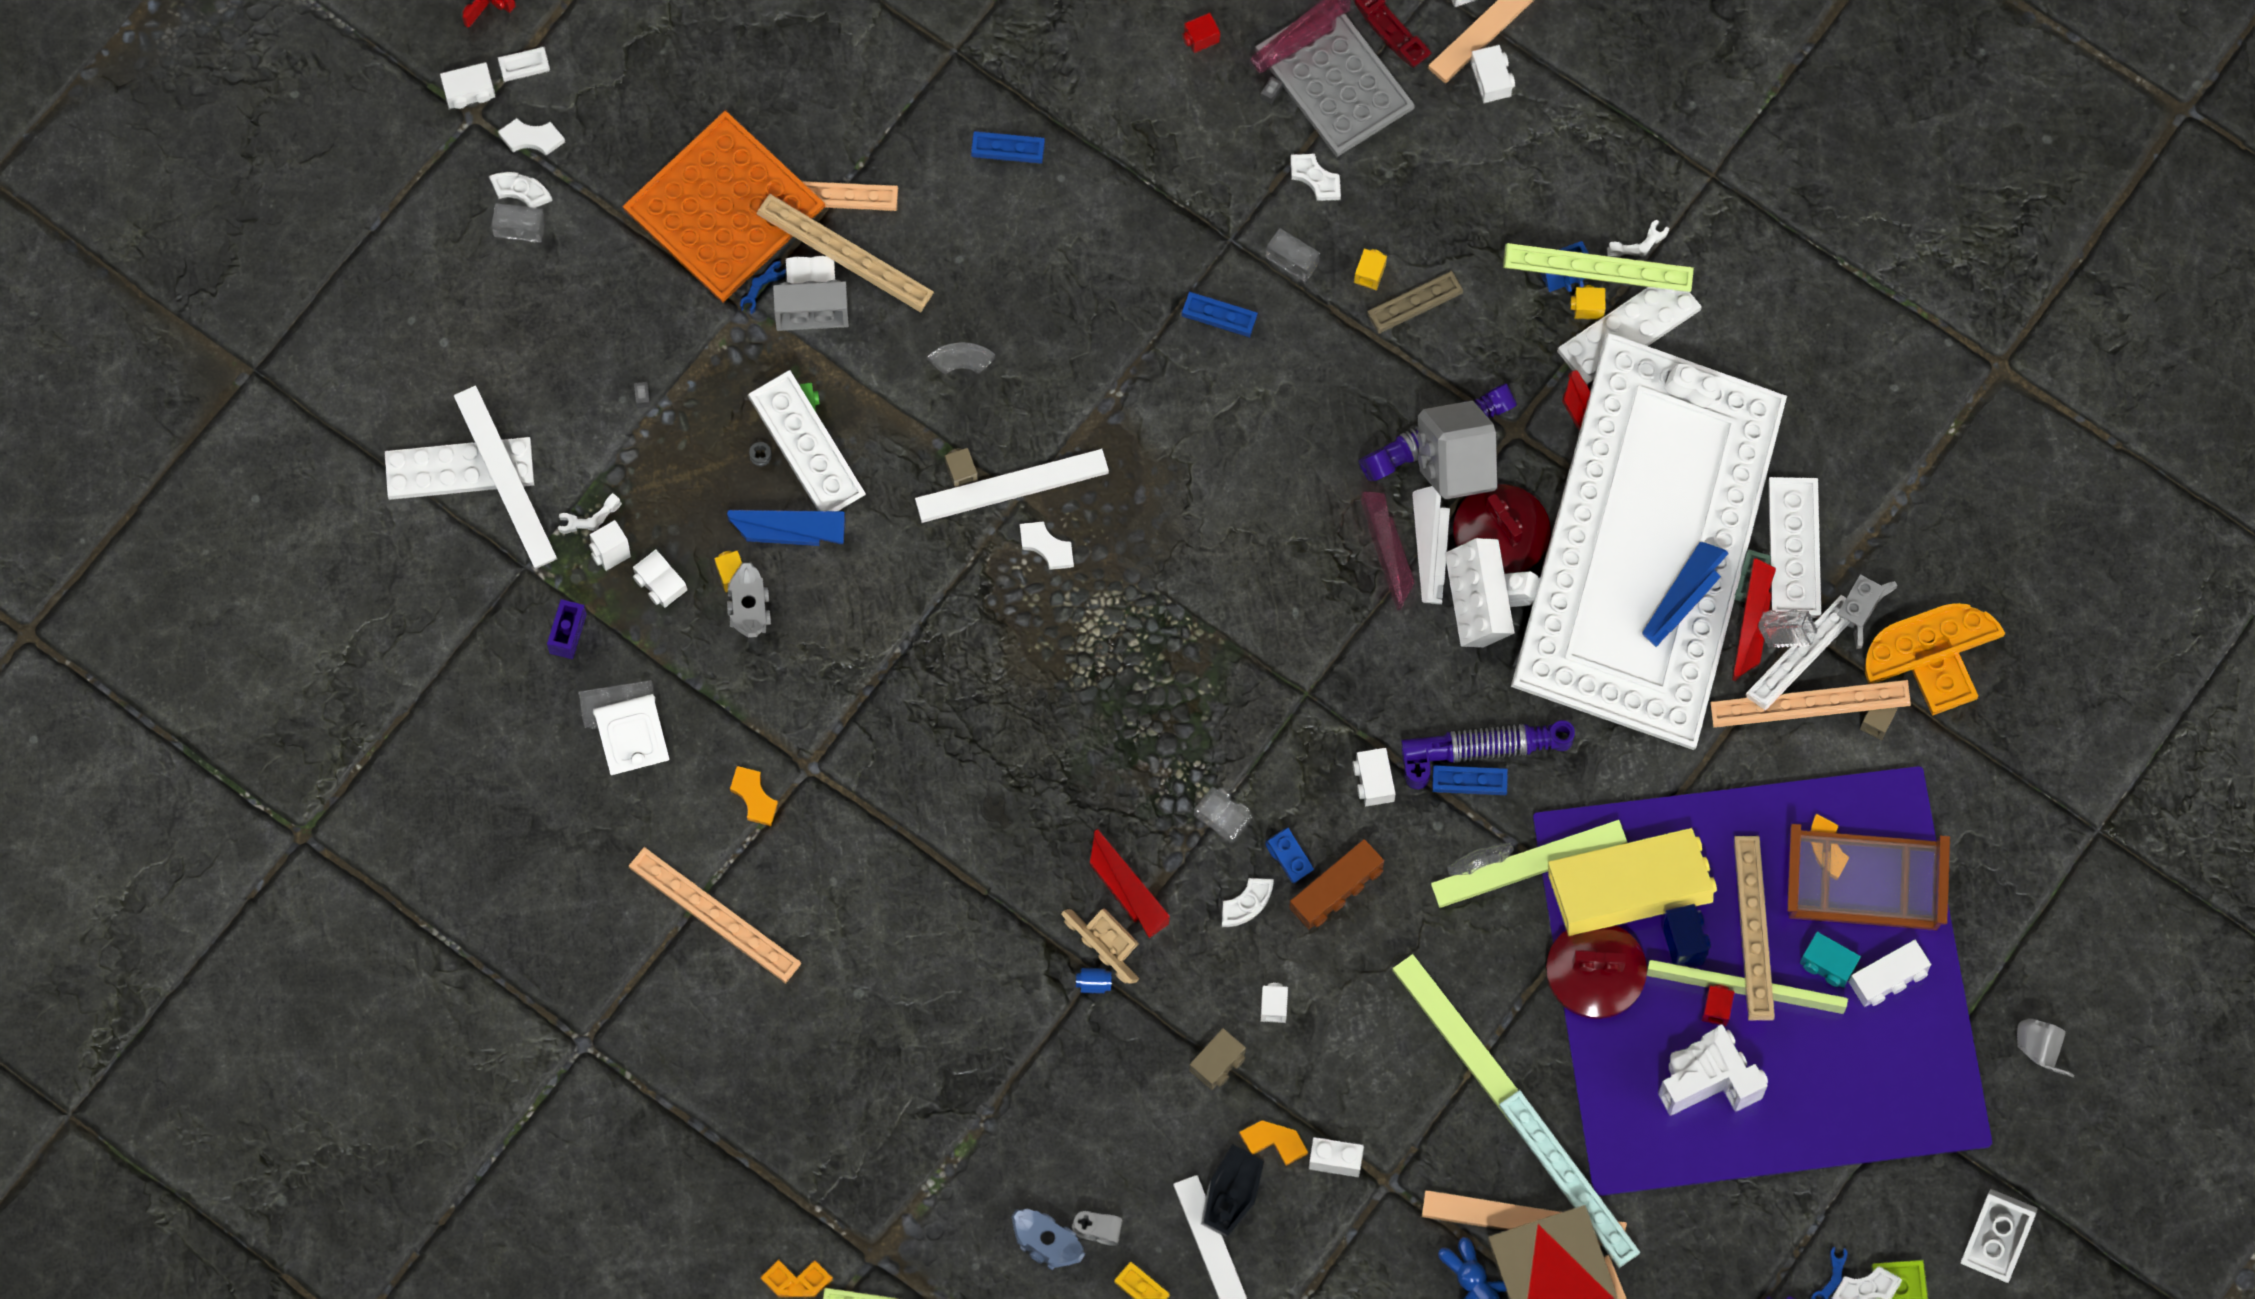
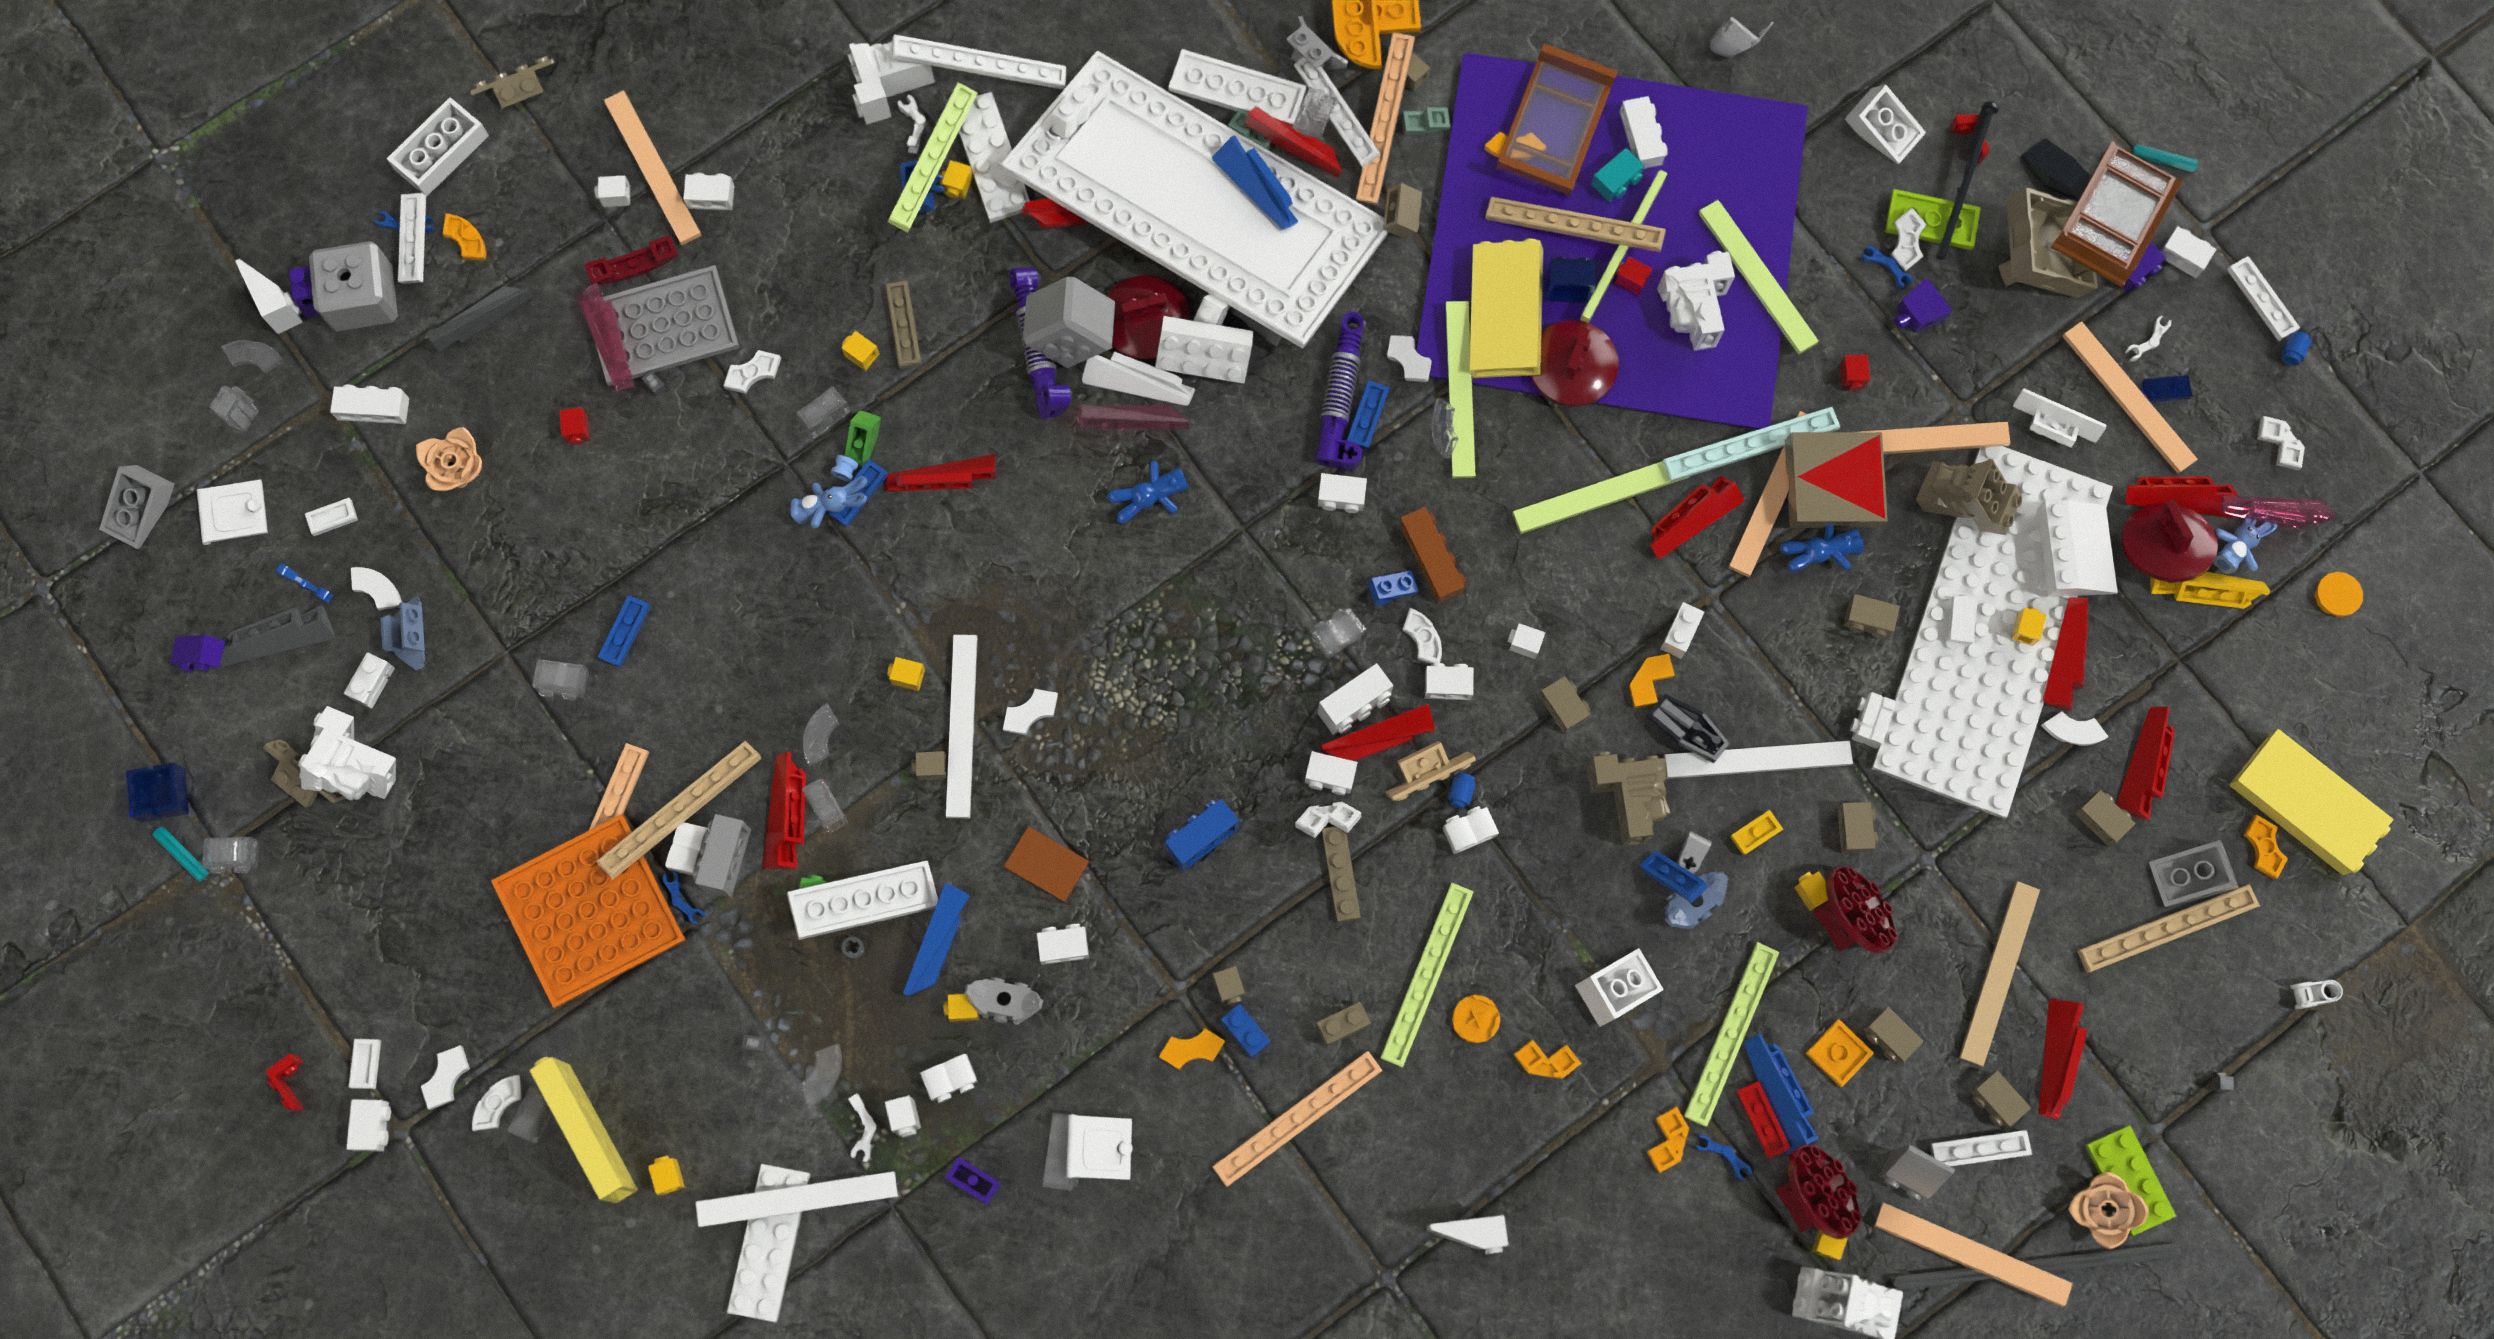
camera: 75 degrees left, 5 degrees up
none -> light yellow brick [530,1057,638,1203]
none -> clear brick [532,659,589,700]
none -> yellow brick [648,1156,685,1196]
none -> red wedge [762,752,806,869]
none -> medium blue animal [790,476,867,528]
none -> clear tile [801,1043,842,1107]
none -> clear brick [802,778,848,833]
none -> light blue wheel [830,455,858,482]
none -> bright green slope [845,411,881,467]
none -> white brick [848,41,935,125]
none -> red wedge [885,454,996,492]
none -> yellow brick [887,657,925,691]
none -> white tile [891,35,1066,89]
none -> dark orange tile [1004,826,1089,903]
none -> white brick [1037,924,1089,965]
none -> blue animal [1107,461,1188,523]
none -> blue brick [1165,798,1239,872]
none -> dark tan brick [1213,966,1245,1006]
none -> blue brick [1221,1004,1271,1060]
none -> white tile [1295,802,1361,838]
none -> white brick [1305,751,1358,795]
none -> dark tan brick [1316,1002,1371,1047]
none -> white brick [1318,663,1393,735]
none -> dark tan plate [1321,827,1361,922]
none -> yellowish green tile [1380,883,1473,1068]
none -> dark tan brick [1383,183,1422,239]
none -> white tile [1387,336,1432,382]
none -> sand green slope [1401,107,1450,135]
none -> white brick [1425,663,1473,700]
none -> white slope [1426,1215,1508,1254]
none -> white brick [1442,806,1499,854]
none -> light orange tile [1452,995,1500,1044]
none -> light orange tile [1514,1040,1581,1079]
none -> white slope [1575,948,1664,1027]
none -> dark tan brick [1587,752,1670,846]
none -> blue plate [1639,850,1708,903]
none -> red wedge [1650,475,1744,559]
none -> yellowish green tile [1698,200,1819,355]
none -> red brick [1840,355,1870,391]

